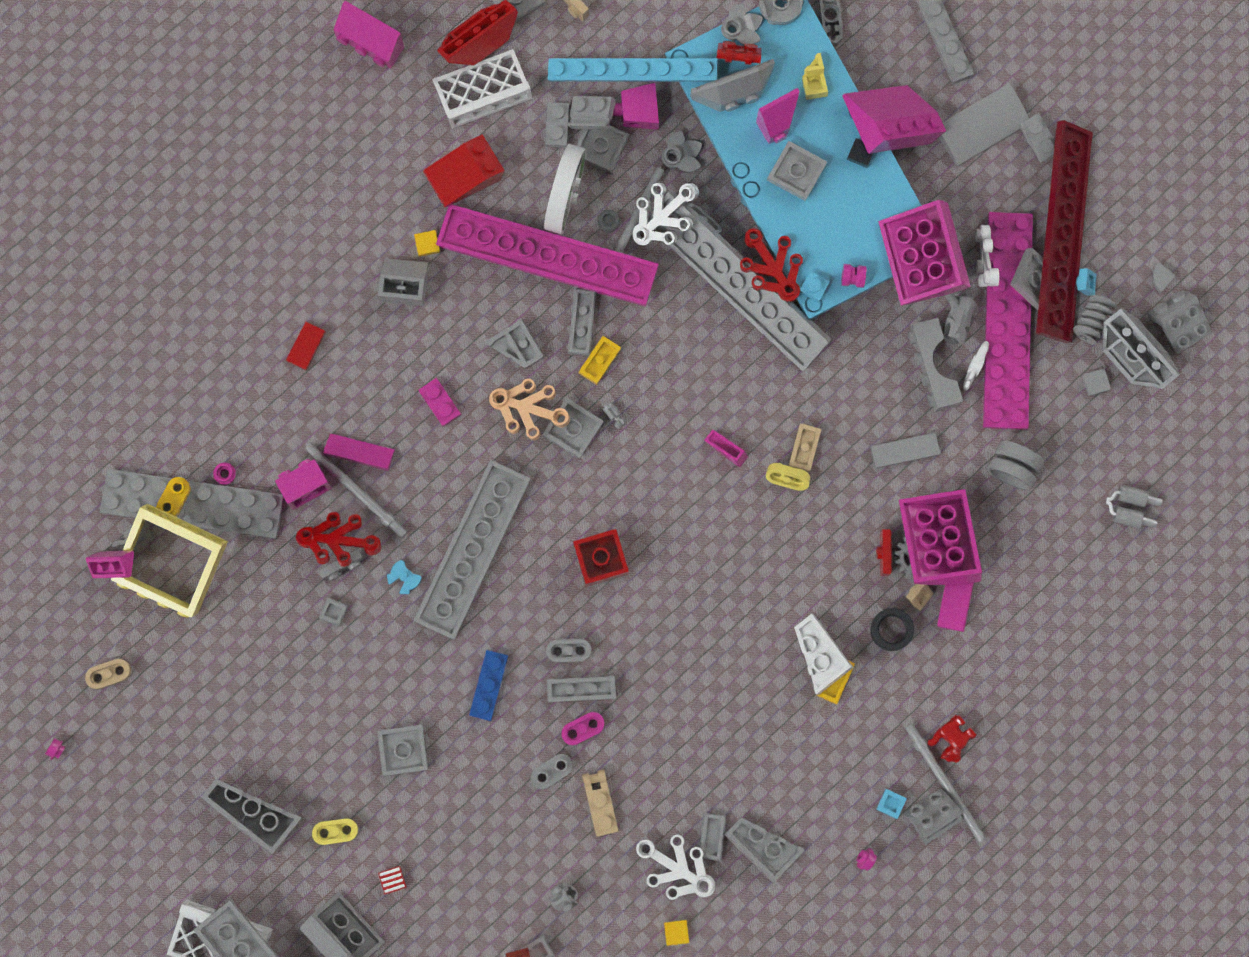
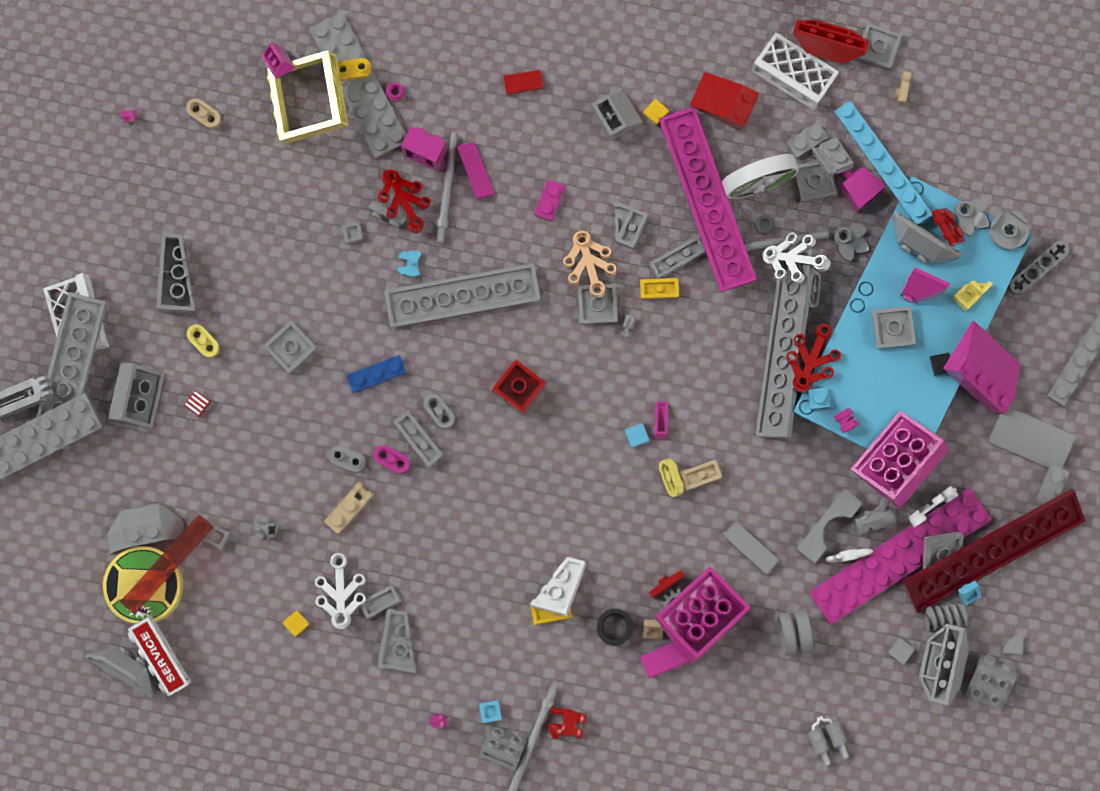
camera: 60 degrees right, 0 degrees up
none -> medium azure tile [624,423,649,448]

